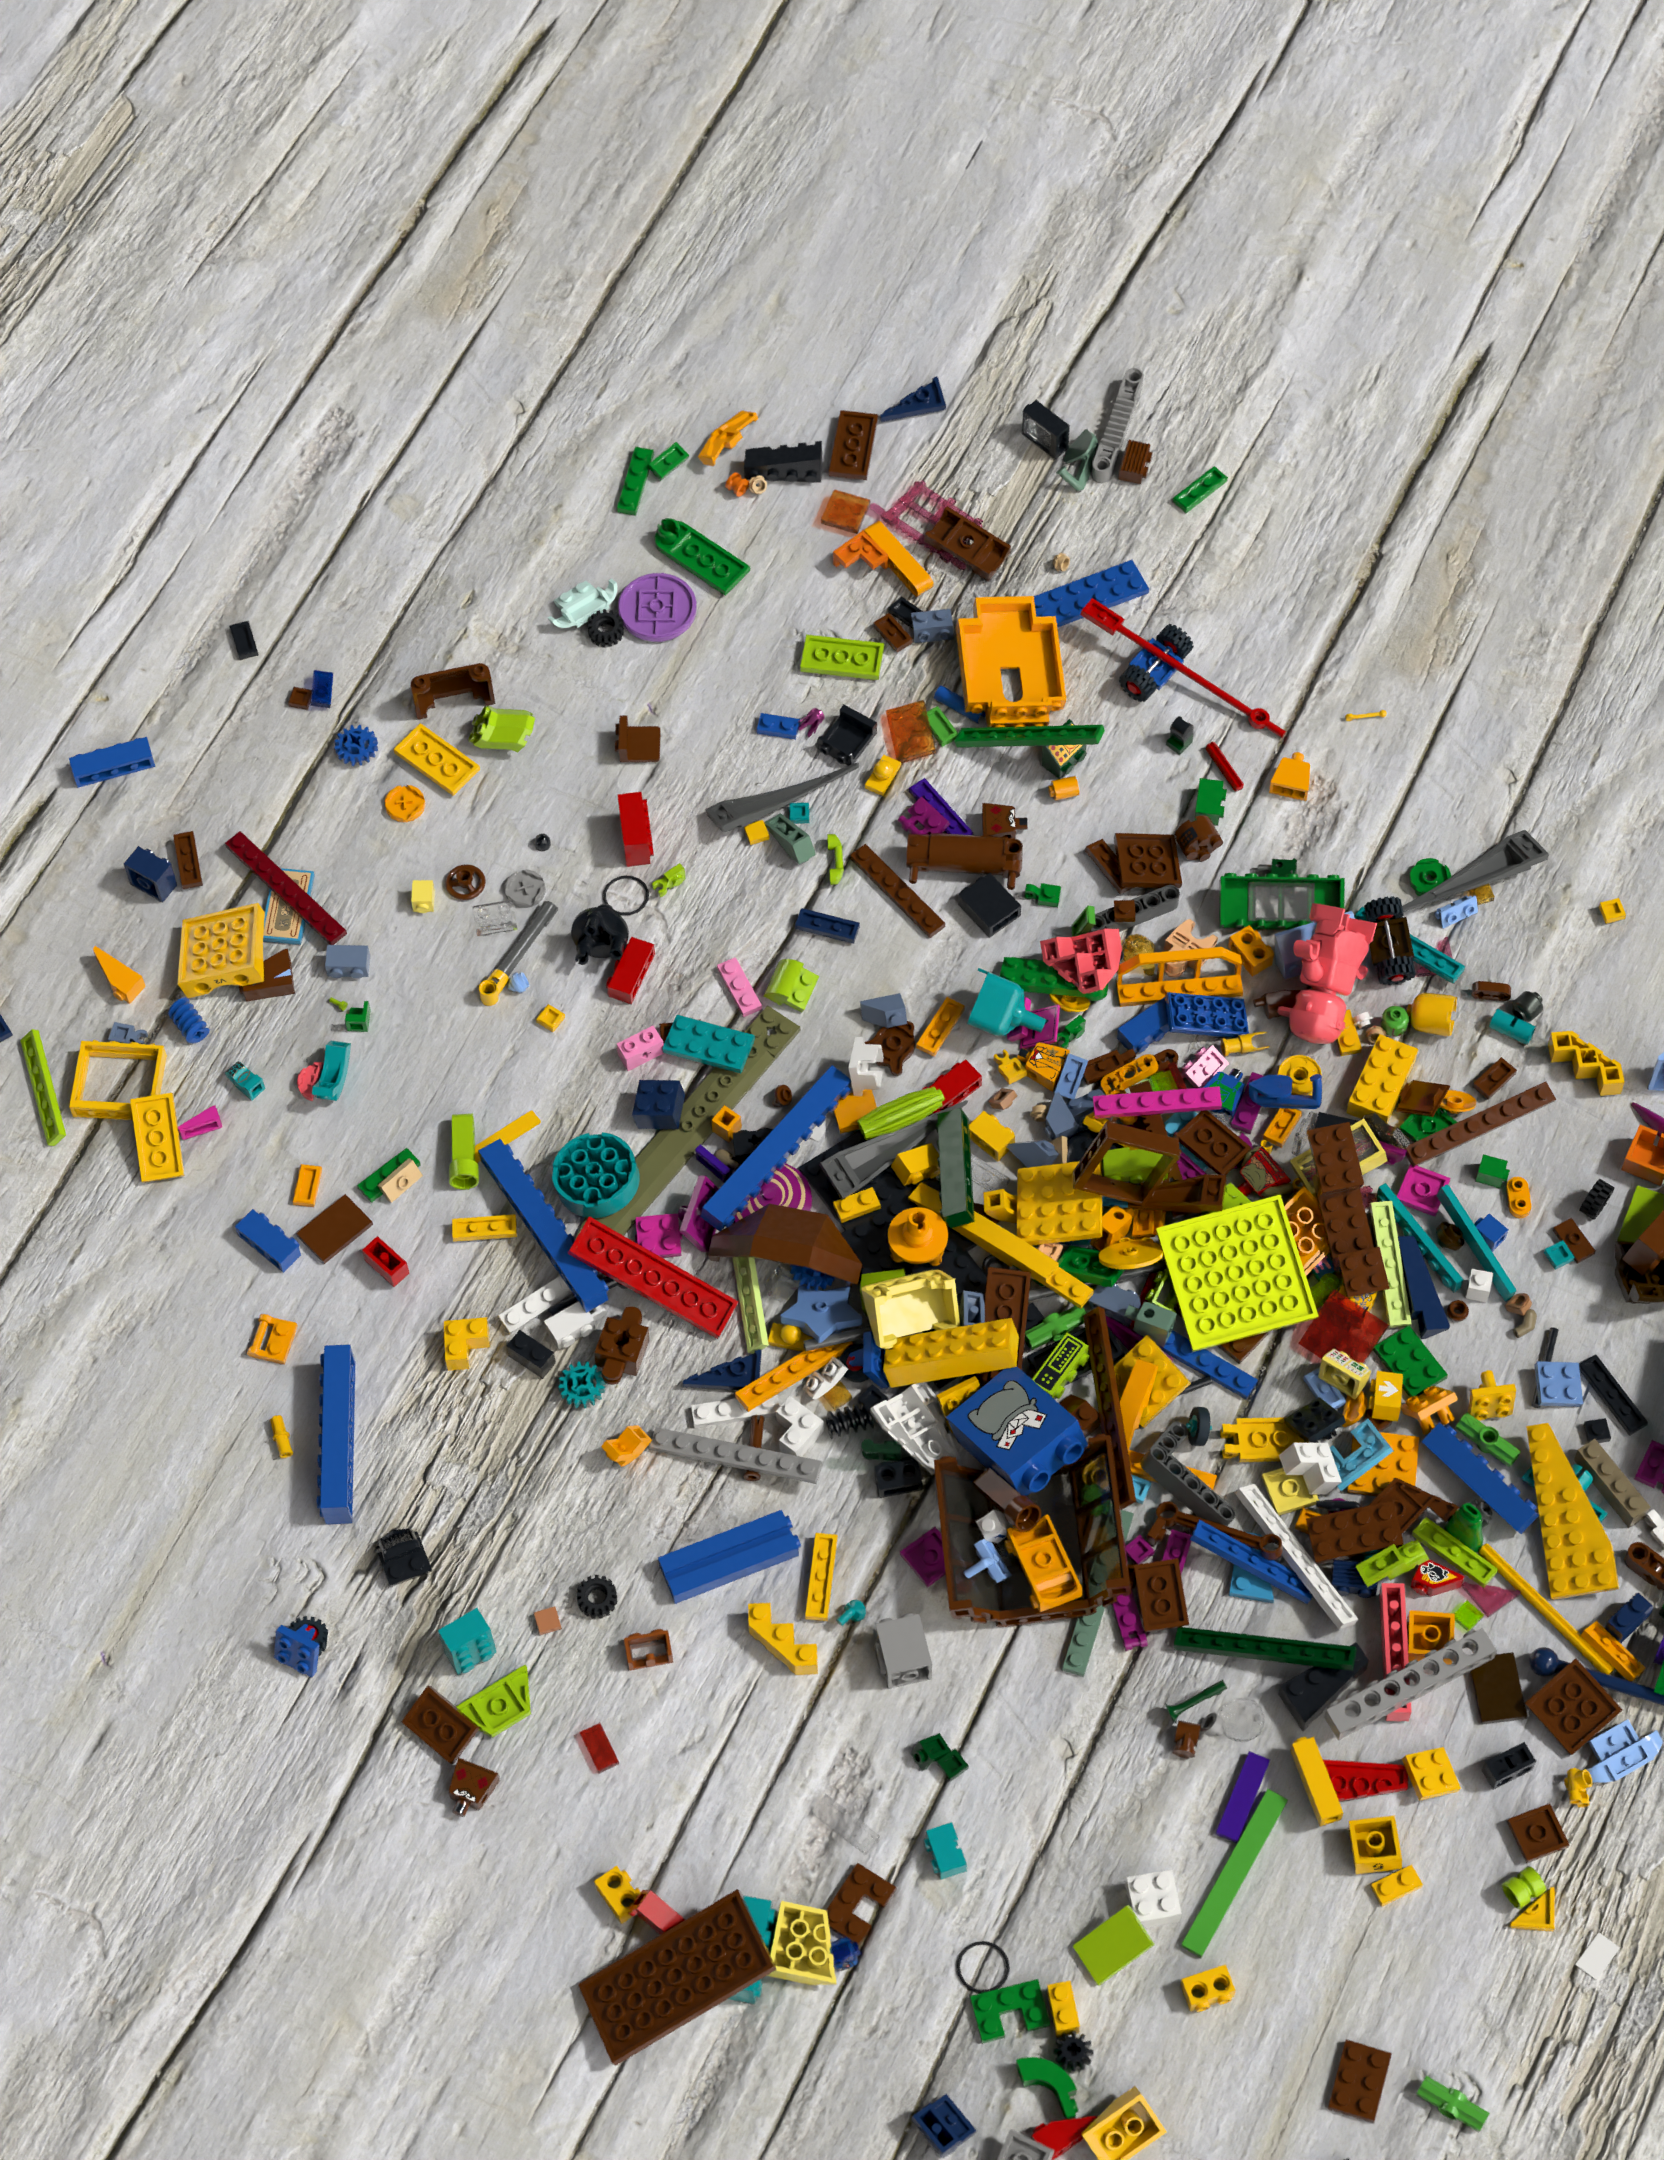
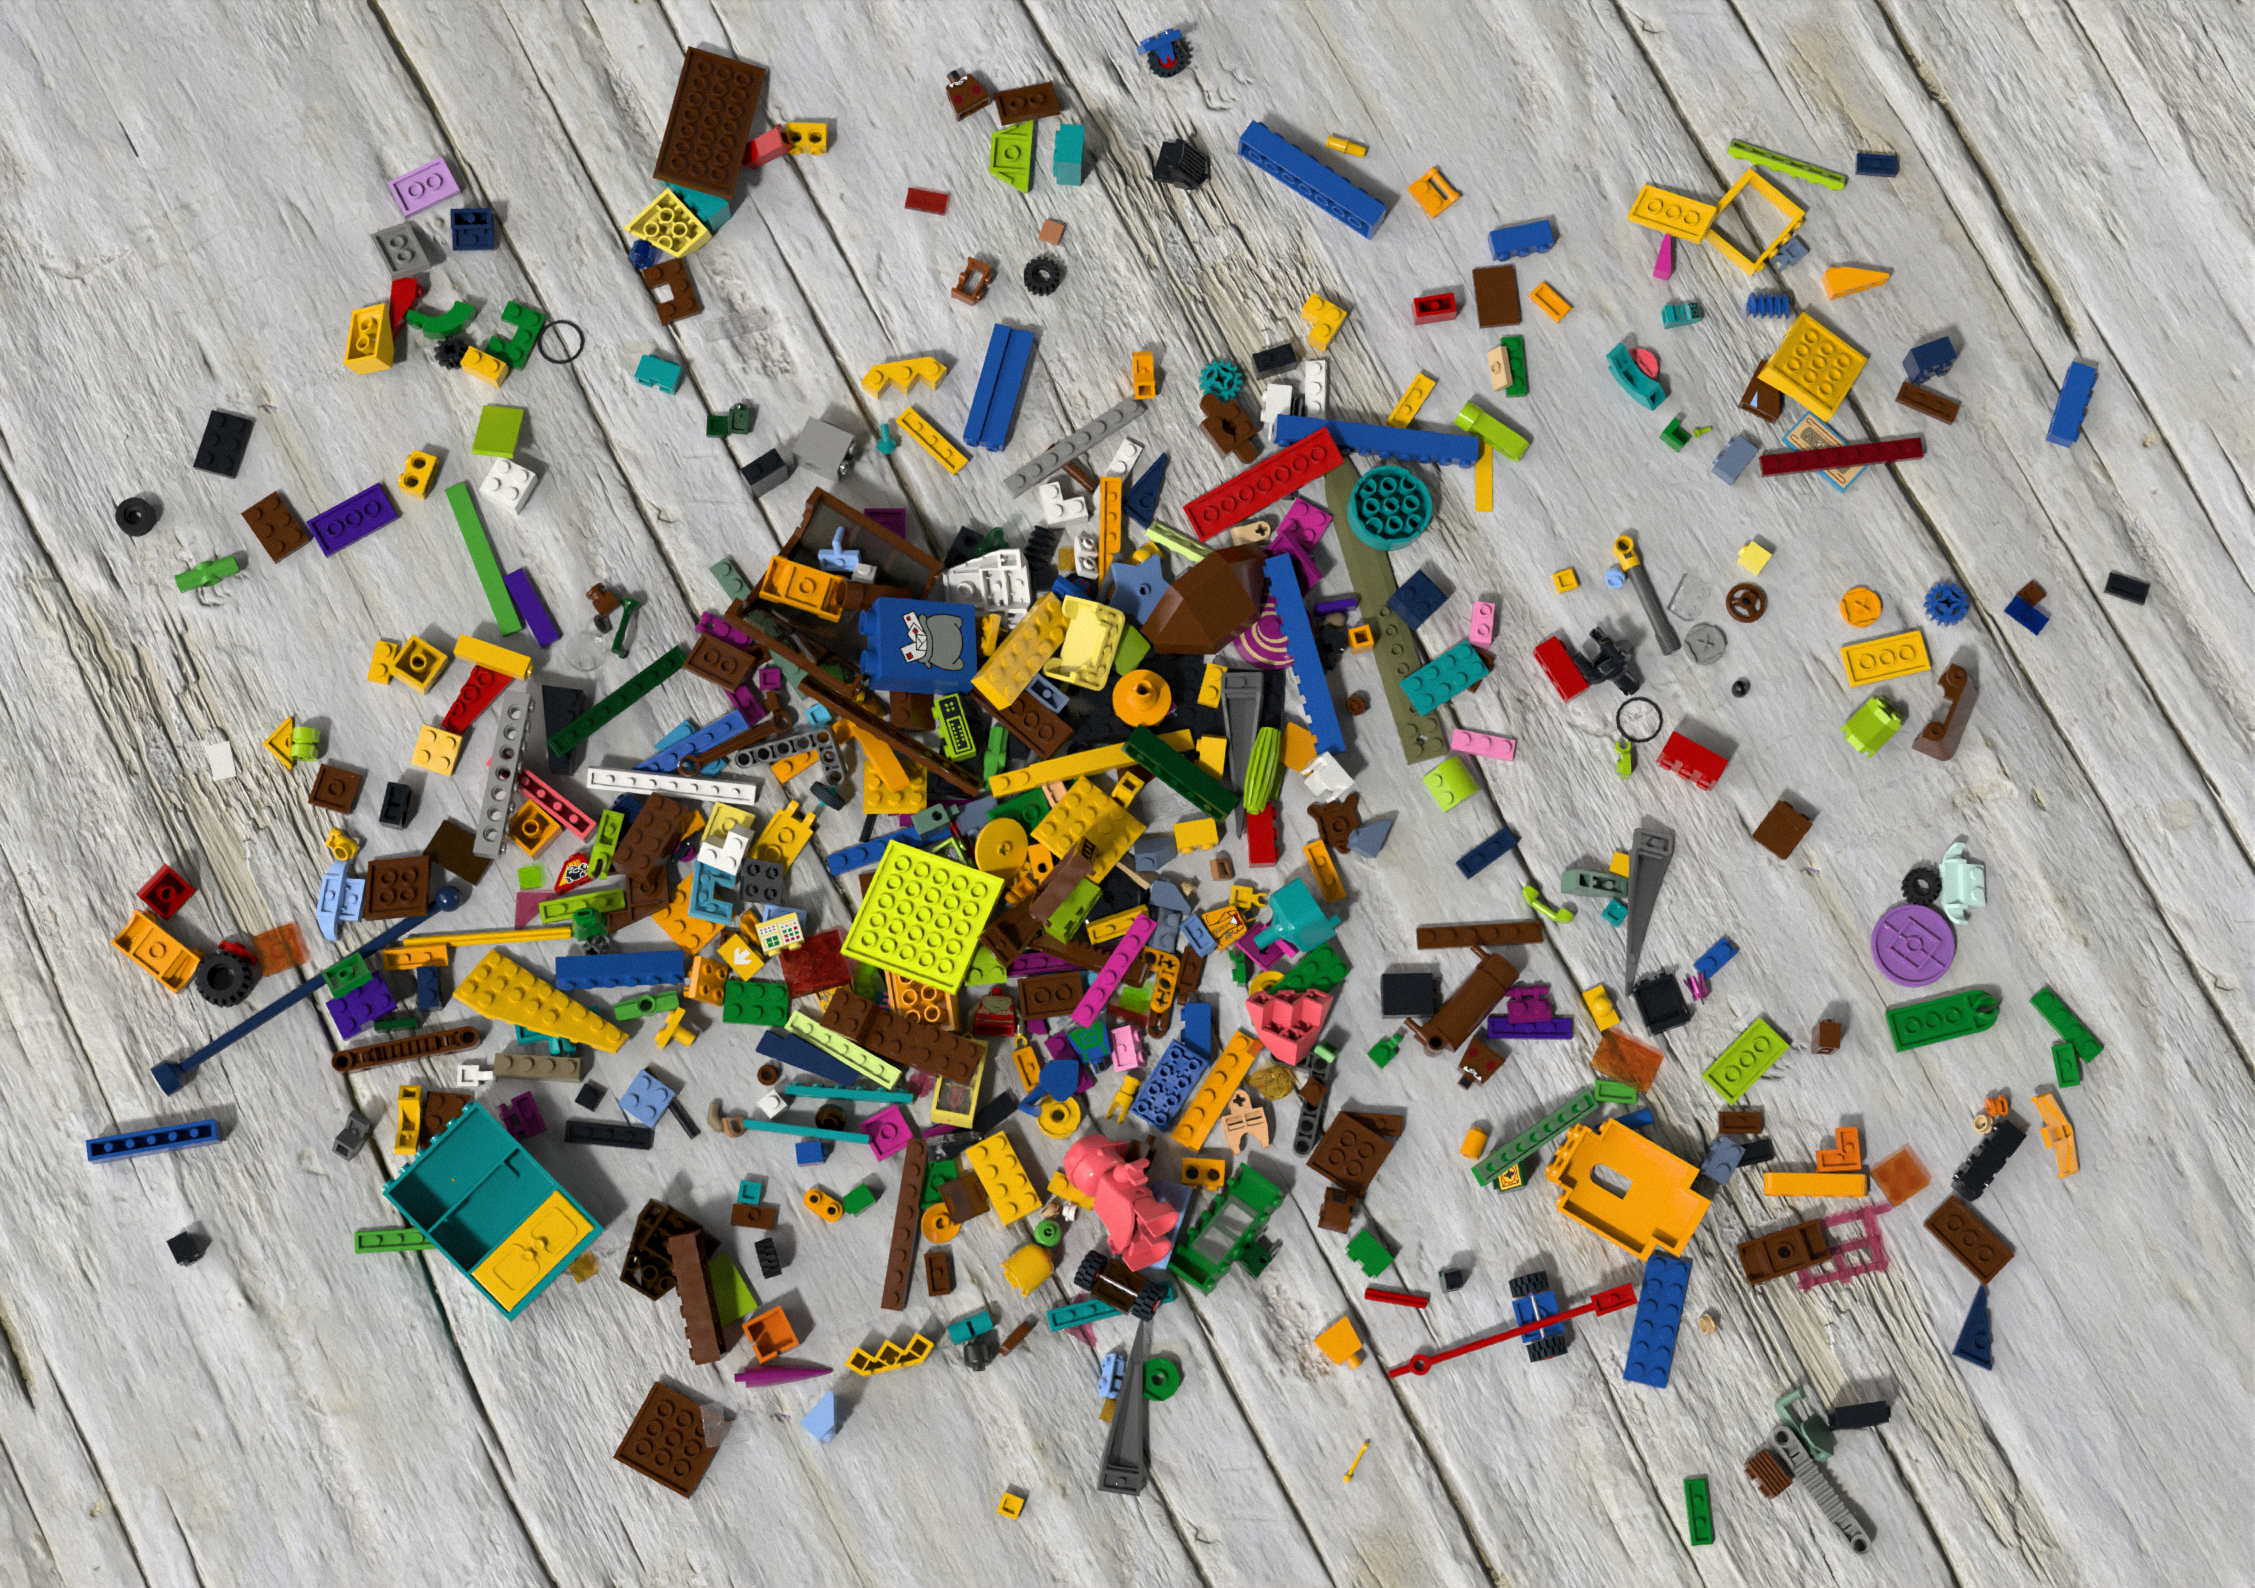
camera: 120 degrees right, 15 degrees up
none -> dark purple tile [306,482,399,558]
none -> black brick [740,448,789,501]
none -> tan piece [1230,521,1271,546]
none -> reddish brown brick [1811,1019,1841,1055]

